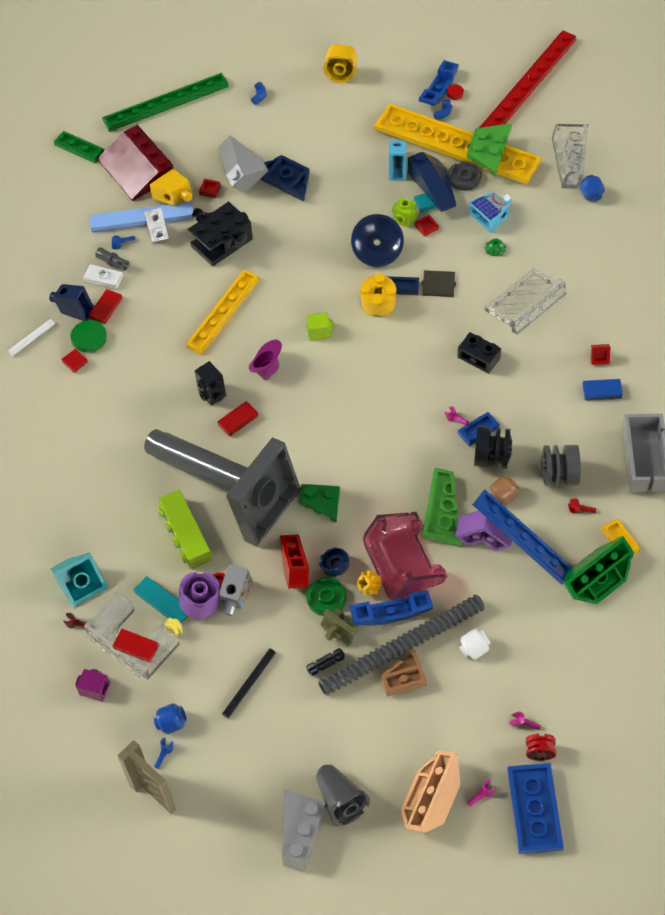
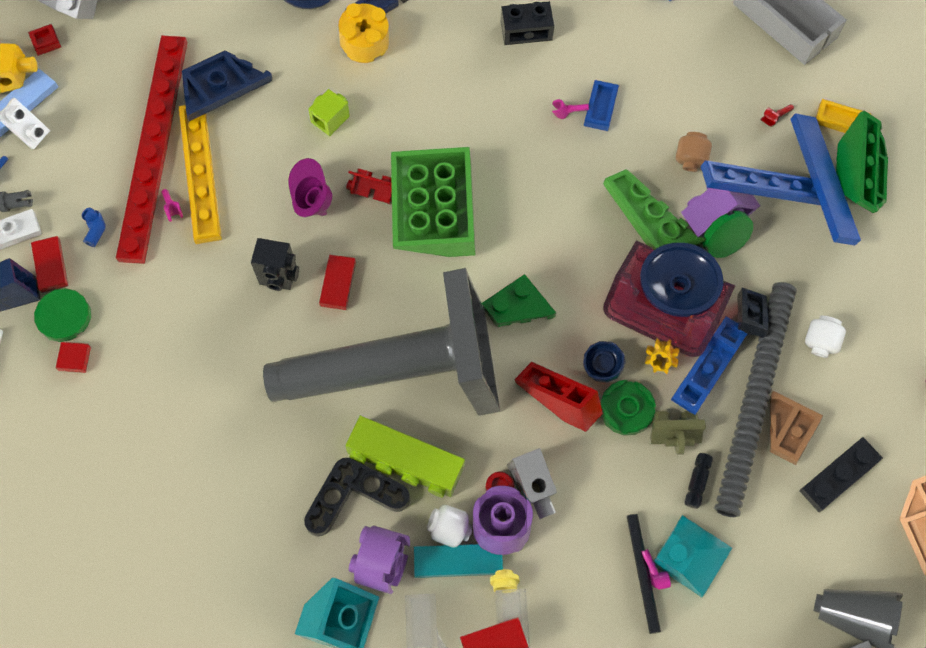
camera: 45 degrees left, 10 degrees up
black torso [188,201,253,267] -> none
black wheel [474,426,512,469] -> none
dark grey wheel [541,444,581,486] -> none
none -> blue arm [82,207,106,247]
none -> red plate [116,35,188,264]
none -> dark pink hand [162,189,183,222]
none -> dark blue wing [182,50,272,121]
none -> black beam [304,457,410,537]
none -> red hinge [346,168,392,205]
none -> medium lavender brick [349,525,410,594]
none -> bright green slope [391,147,476,257]
none -> white head [427,505,472,548]
none -> dark blue dish [640,243,723,317]
none -> dark pink hand [642,549,671,590]
none -> teal slope [653,515,732,597]
none -> green tile [703,211,753,258]
none -> black plate [738,287,768,338]
none -> blue tile [790,113,861,246]
none -> black plate [799,437,883,513]

